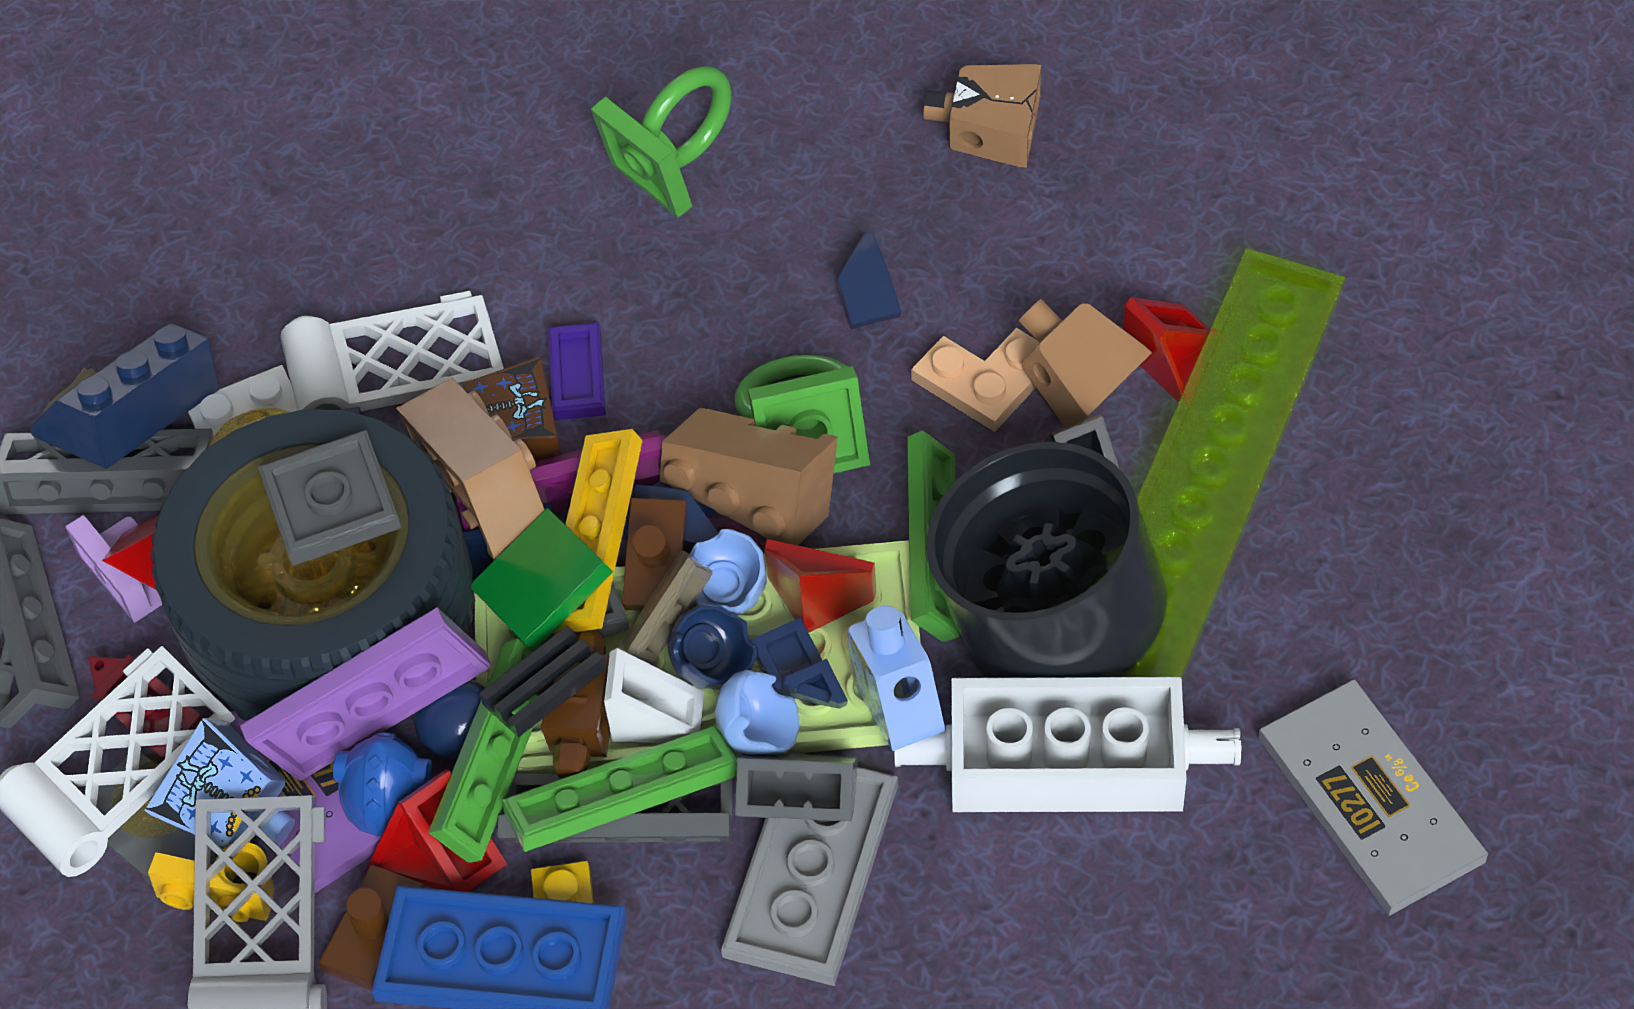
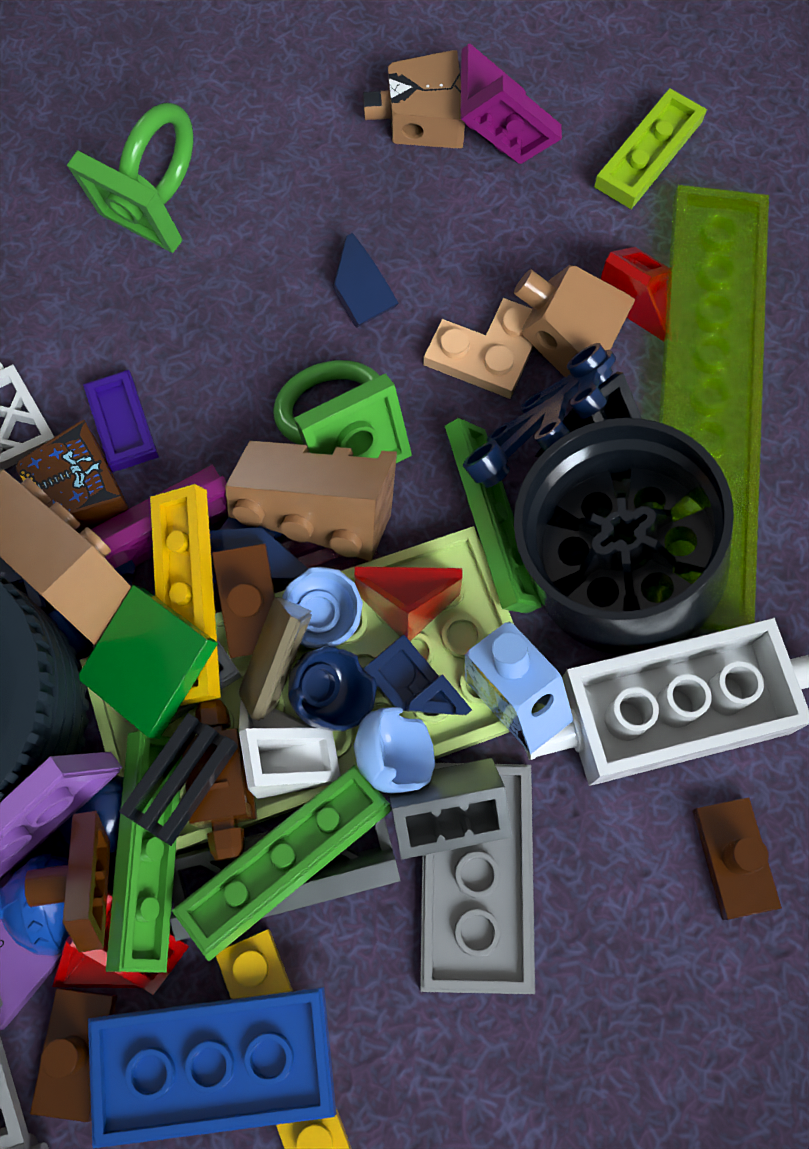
camera: 20 degrees left, 15 degrees up
none -> reddish brown tile [25,811,111,952]
none -> magenta bracket [460,44,562,164]
none -> dark blue plant [463,343,616,488]
none -> lime plate [594,88,707,210]
none -> reddish brown tile [692,797,782,920]

